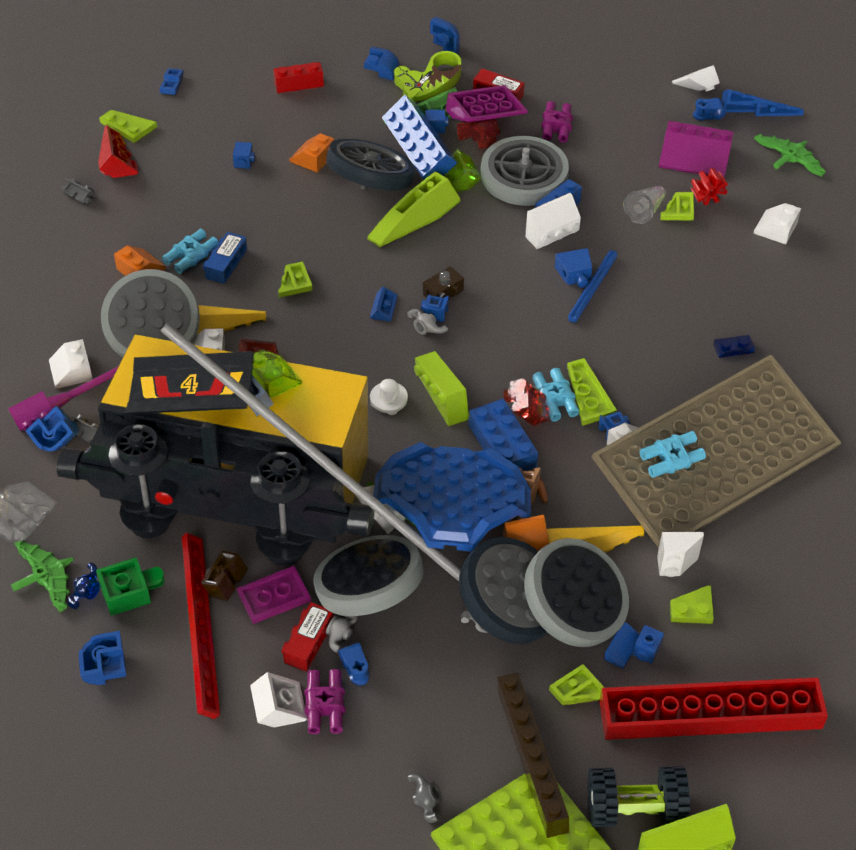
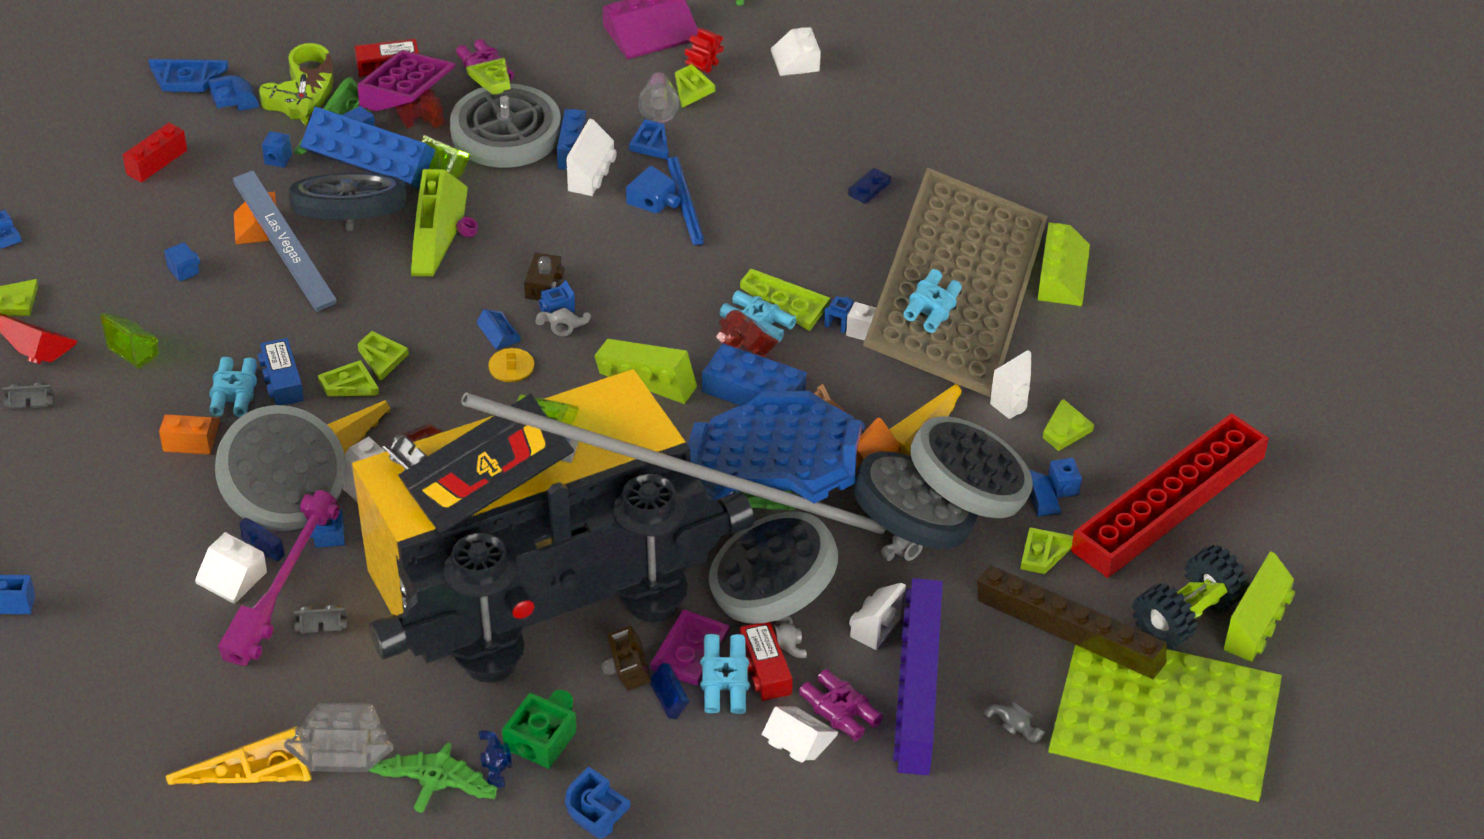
camera: 40 degrees left, 5 degrees down
blue brick [26,406,79,452] -> none
red plate [182,533,220,719] -> none
blue piece [338,642,370,686] -> none
blue brick [430,17,460,54] -> none
none -> clear neon green slope [100,313,159,369]
none -> blue wing [148,59,229,93]
none -> sand blue tile [233,170,336,312]
none -> clear blue plate [239,517,285,562]
none -> blue brick [262,131,292,168]
none -> lime wing [317,360,379,396]
none -> hinge [383,434,428,471]
none -> magenta plate [456,217,478,237]
none -> lime wing [466,58,511,94]
none -> yellow piece [488,348,535,382]
none -> blue wing [629,119,668,160]
none -> clear blue plate [650,663,690,719]
none -> medium azure pin [700,634,750,714]
none -> white slope [849,583,906,650]
none -> dark purple brick [893,578,943,775]
none -> lime slope [1038,223,1090,306]

